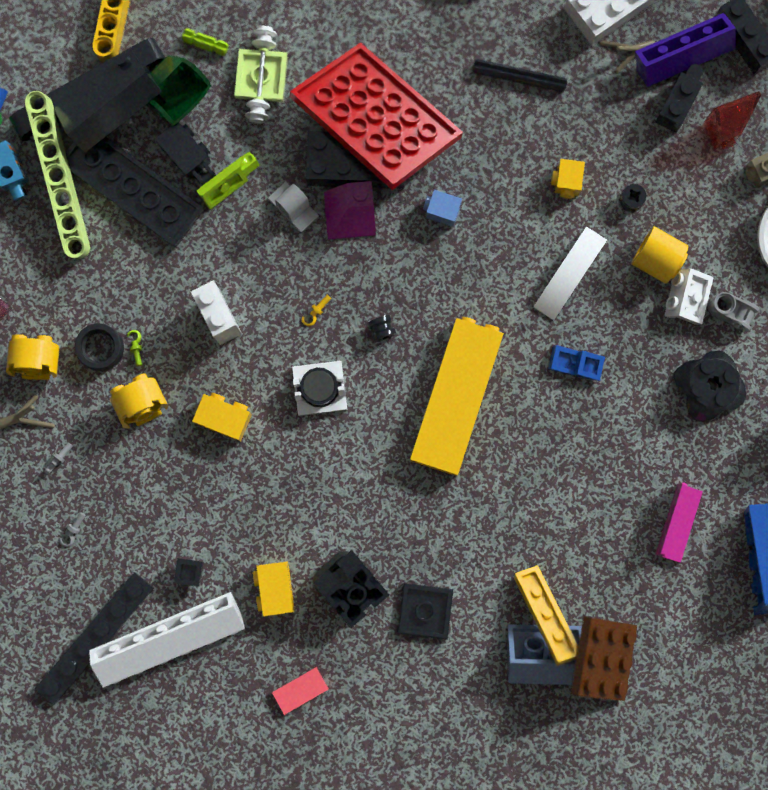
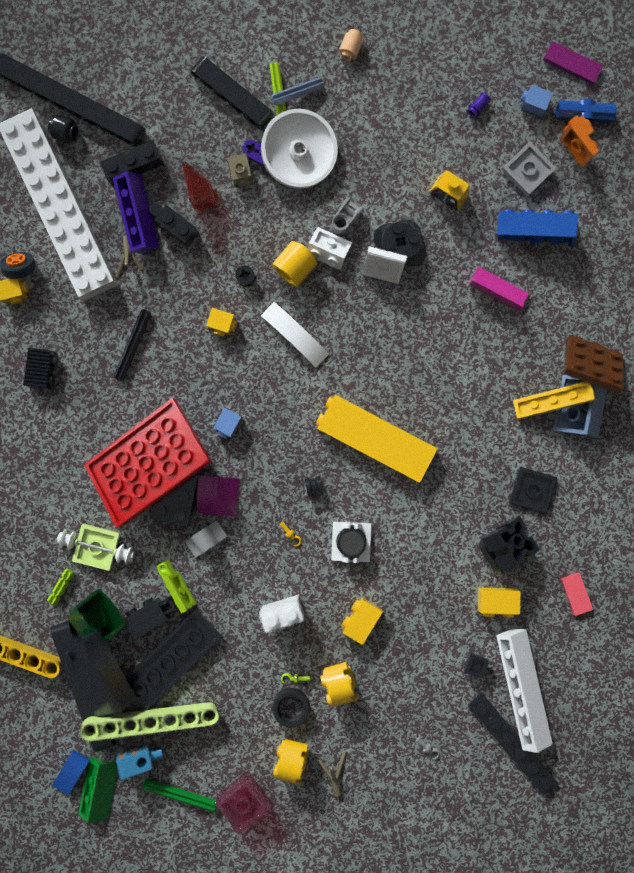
camera: 80 degrees left, 5 degrees up
light grey hand [44,442,73,474] -> none
blue slope [548,345,605,381] -> none
none -> white plate [362,247,407,284]

